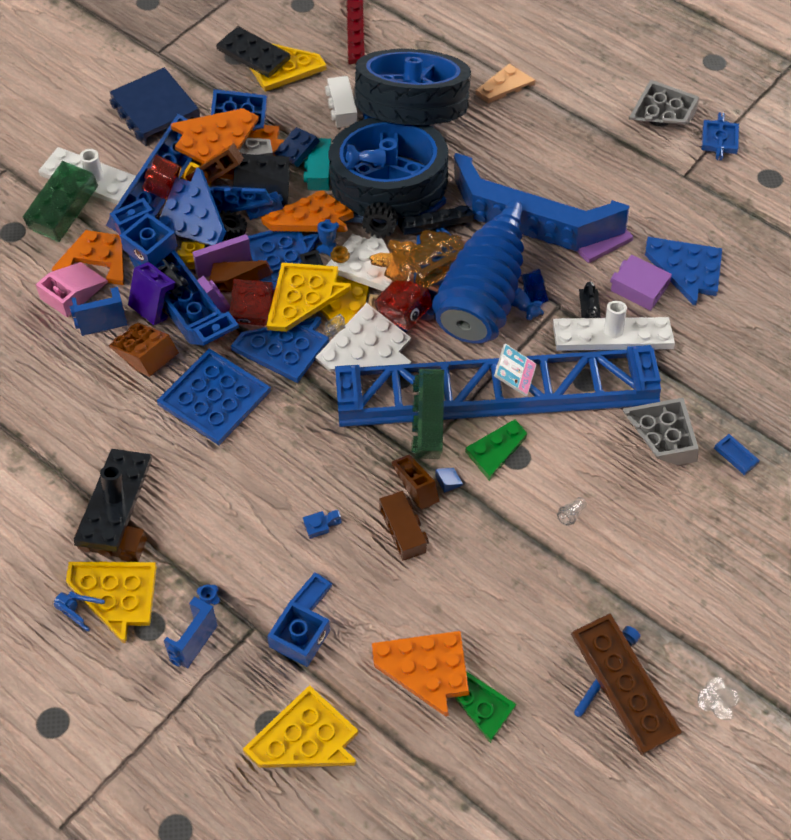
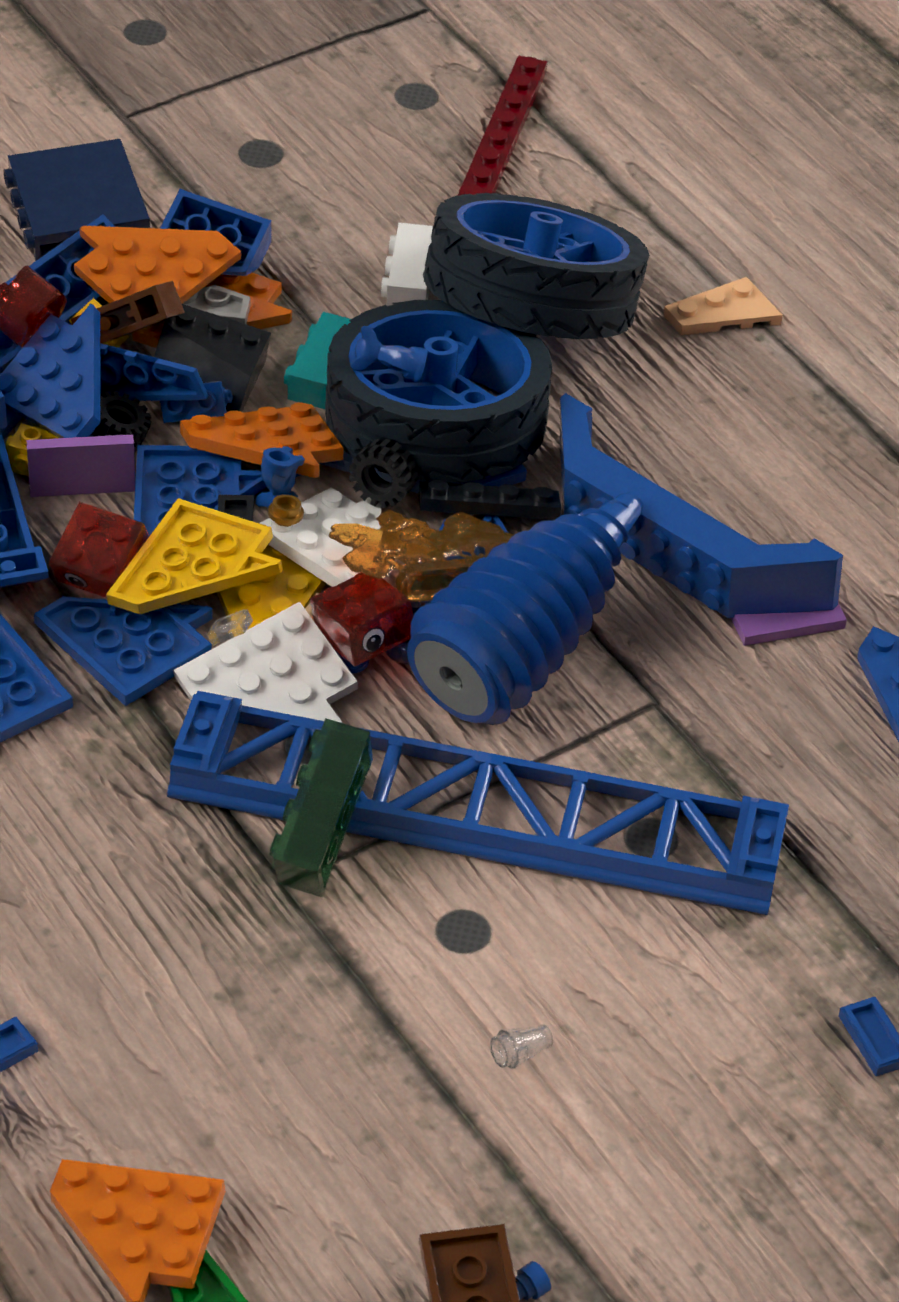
camera: 15 degrees right, 10 degrees down
medium lavender wing [197,276,233,317] -> none
reddish brown slope [209,260,273,292] -> none
black plate [216,26,291,78] -> none
yellow wing [249,43,327,92] -> none
dark blue plate [274,127,320,168] -> none
blue plate [303,510,342,539] -> none
reddish brown brick [379,491,429,561] -> none
reddish brown slope [391,454,440,510] -> none
slope [435,468,463,493] -> none
green wing [465,419,527,481] -> none
piece [494,344,536,396] -> none
blue animal [511,287,544,321] -> none
clear blue hips [521,268,549,304] -> none
white plate [553,301,675,351] -> none
black hinge [579,282,601,318] -> none
medium lavender brick [610,254,672,311] -> none
light grey wedge [623,398,699,465] -> none

